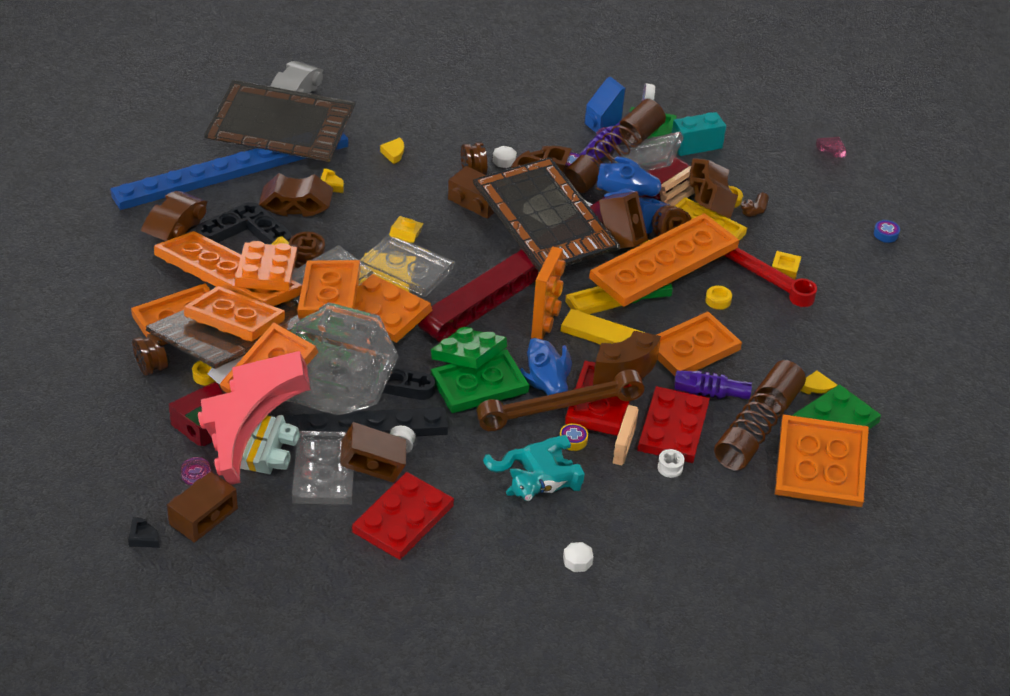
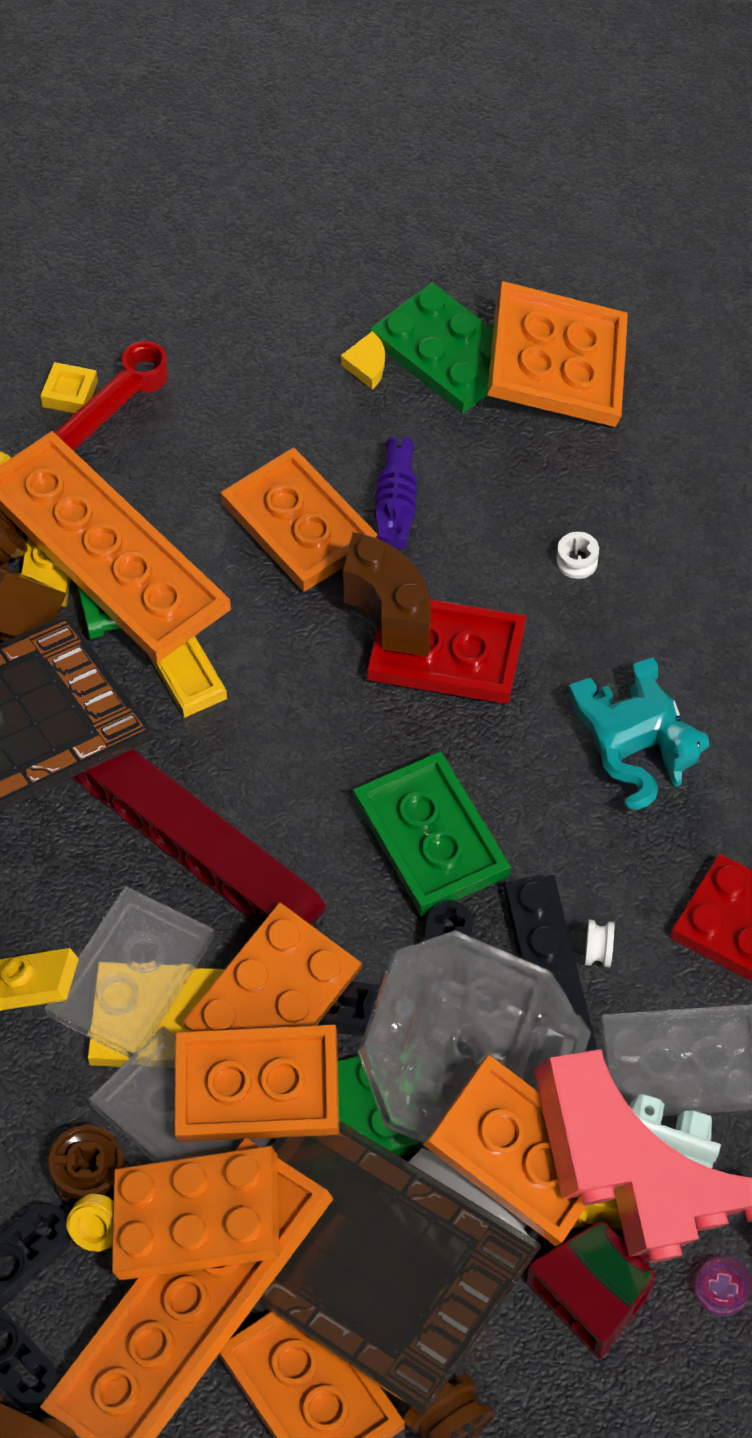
camera: 90 degrees left, 15 degrees up
orange plate [184,286,285,342] -> none
reddish brown brick [340,422,406,483] -> none
green plate [431,327,507,369] -> none
reddish brown piece [476,369,645,431] -> none
blue animal [520,338,572,395] -> none
orange plate [531,246,565,340] -> none
tile [560,424,588,451] -> none
yellow tile [561,309,645,345] -> none
light nougat tile [613,405,639,466] -> none
red plate [638,386,710,463] -> none
yellow tile [705,286,732,310] -> none
reddish brown piece [714,360,806,470] -> none

